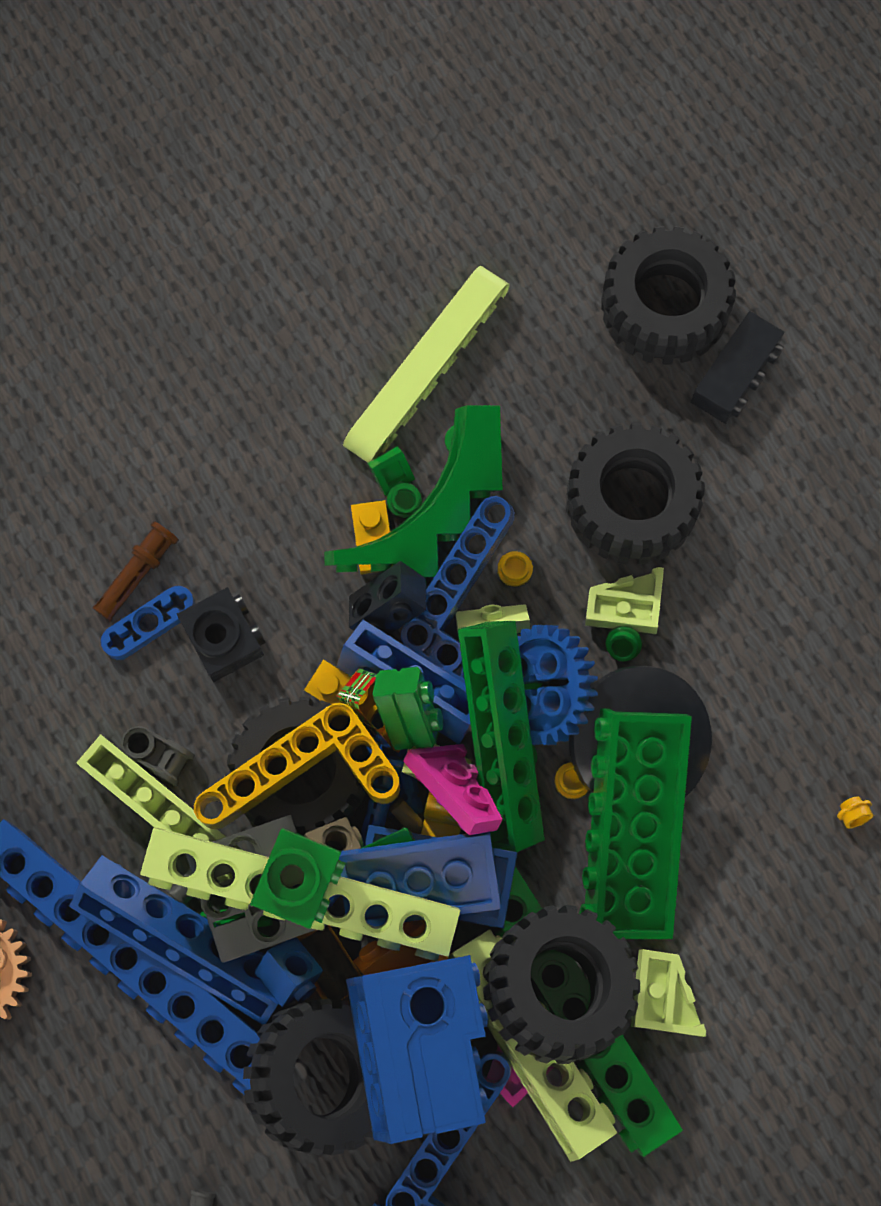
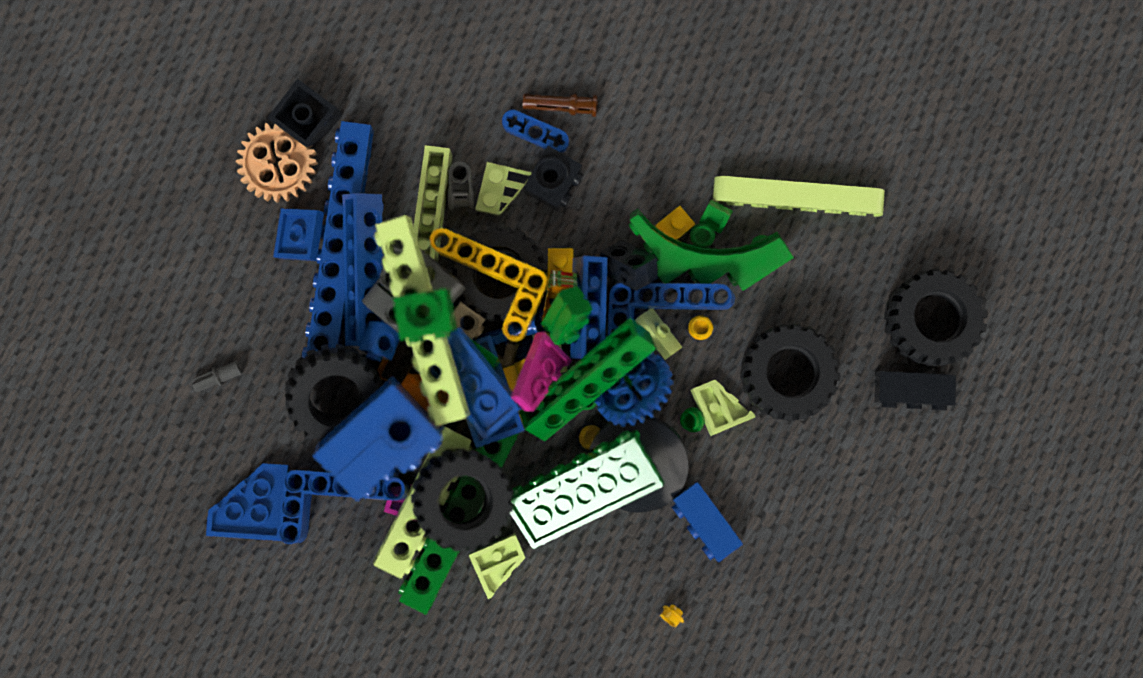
camera: 60 degrees right, 10 degrees up
none -> blue plate [273,209,324,261]
none -> yellowish green wing [475,162,532,216]
none -> blue brick [672,482,743,562]

